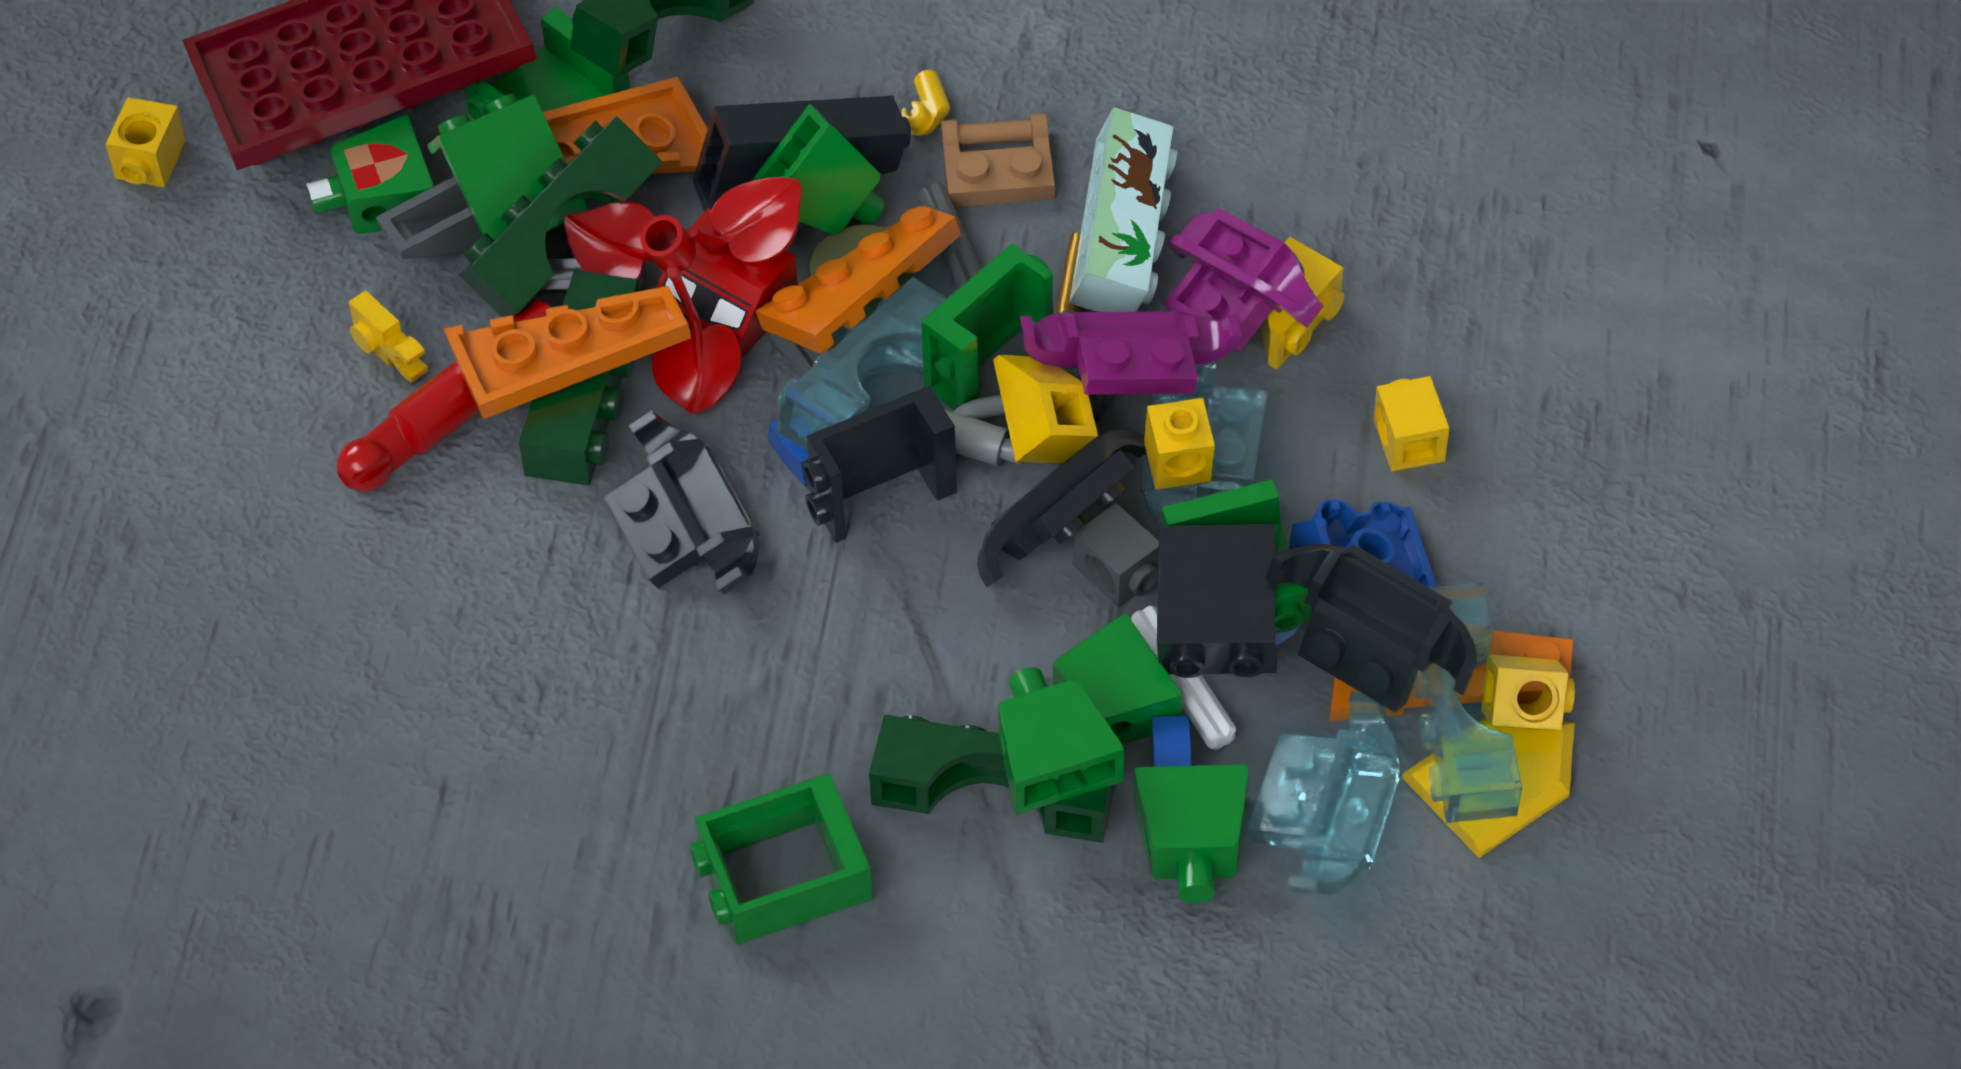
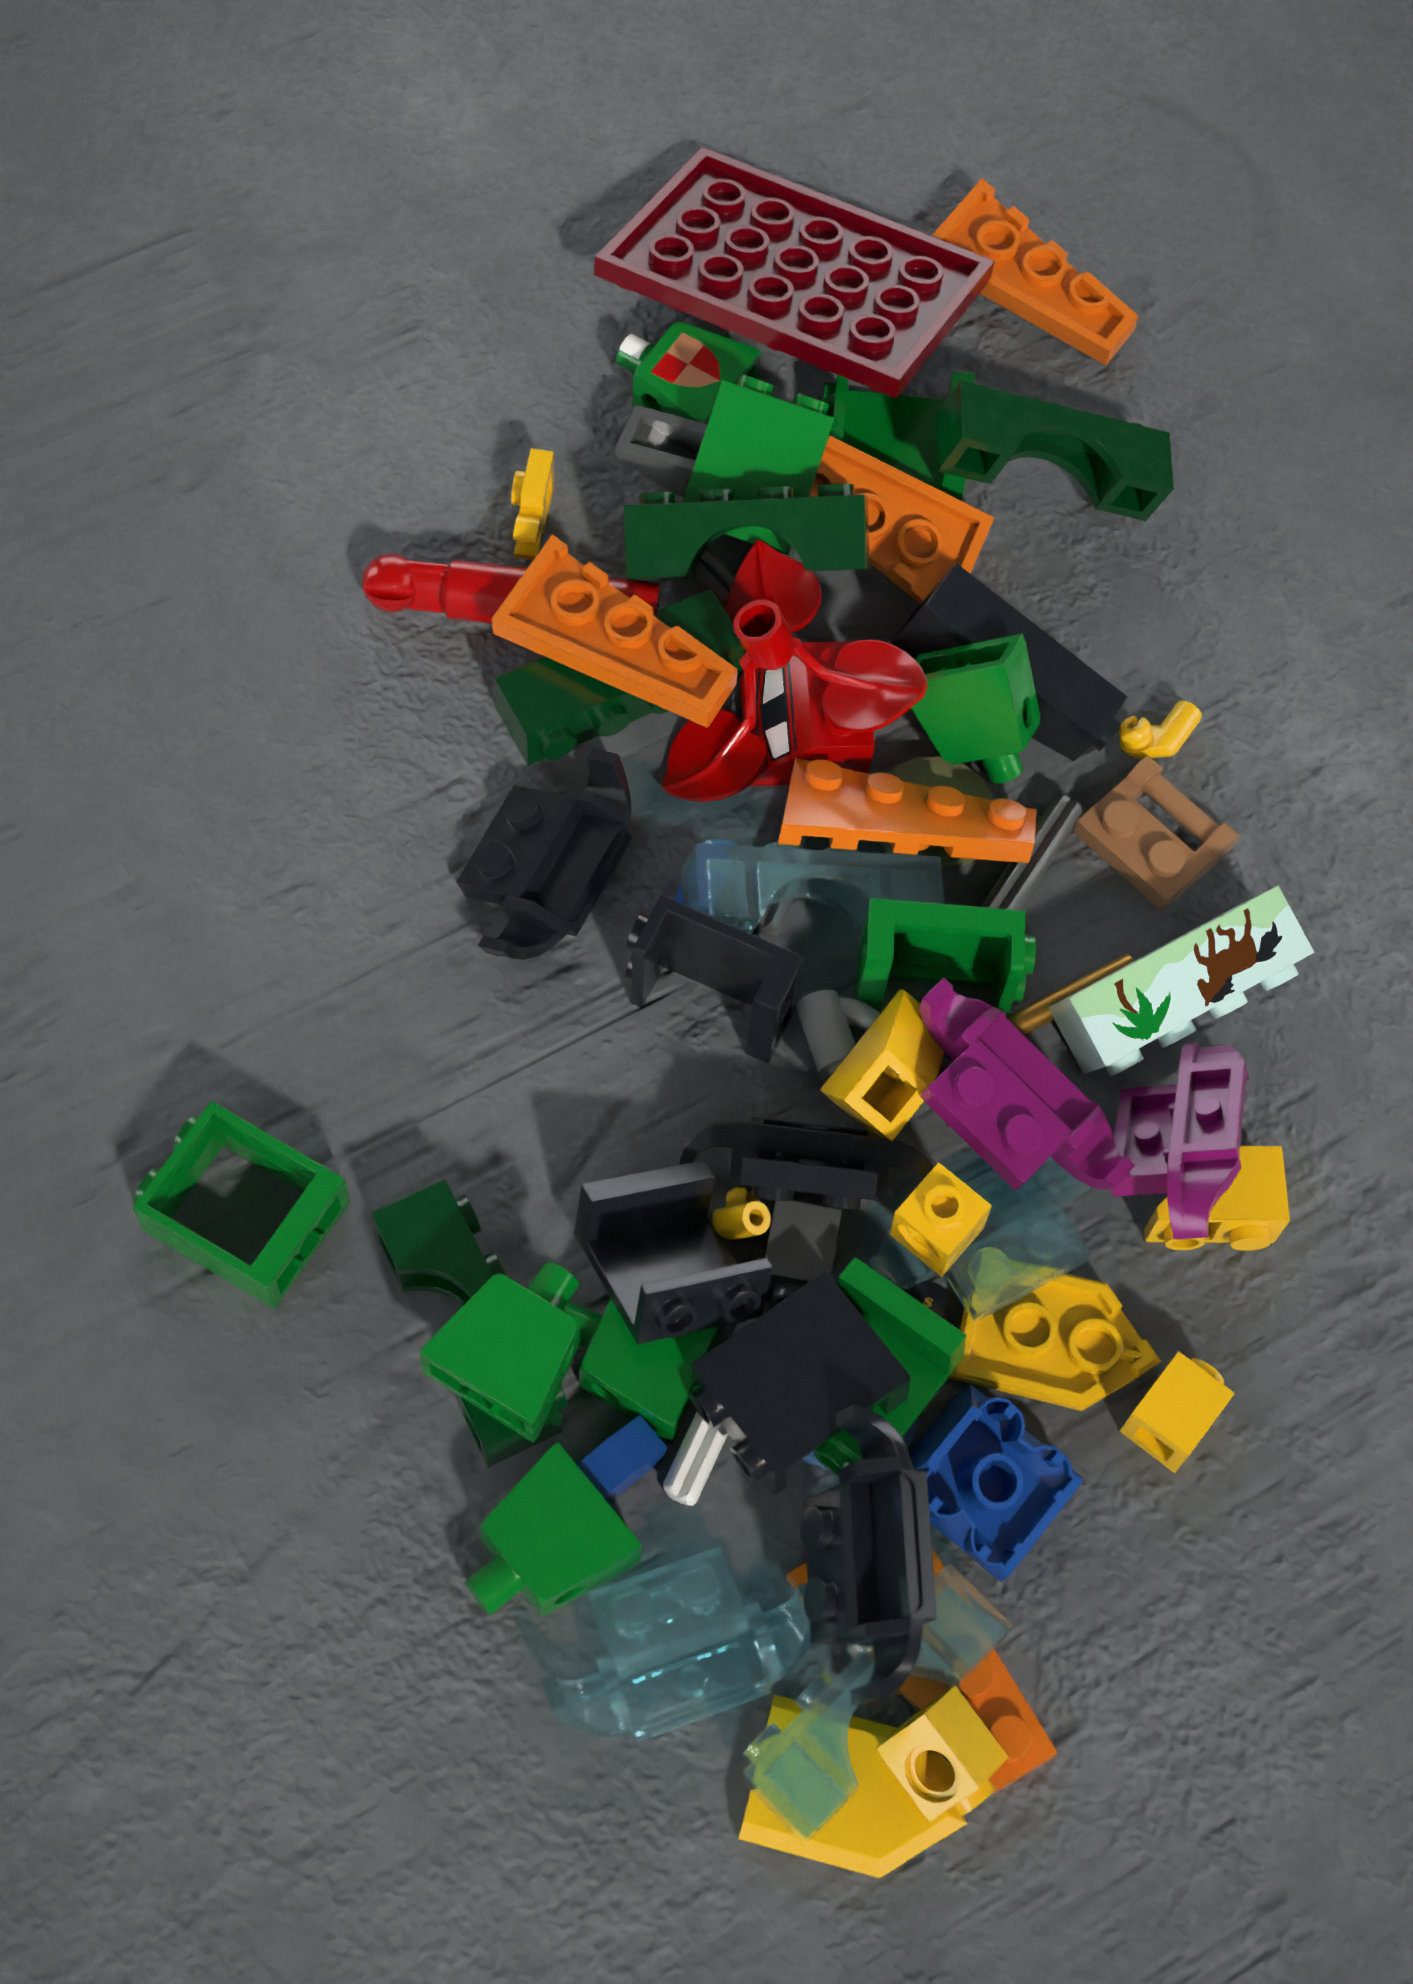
camera: 45 degrees right, 10 degrees up
yellow brick [105,97,186,188] -> none
none -> black panel [574,1160,773,1345]
none -> yellow arm [712,1187,771,1240]
none -> yellow tile [950,1251,1161,1411]

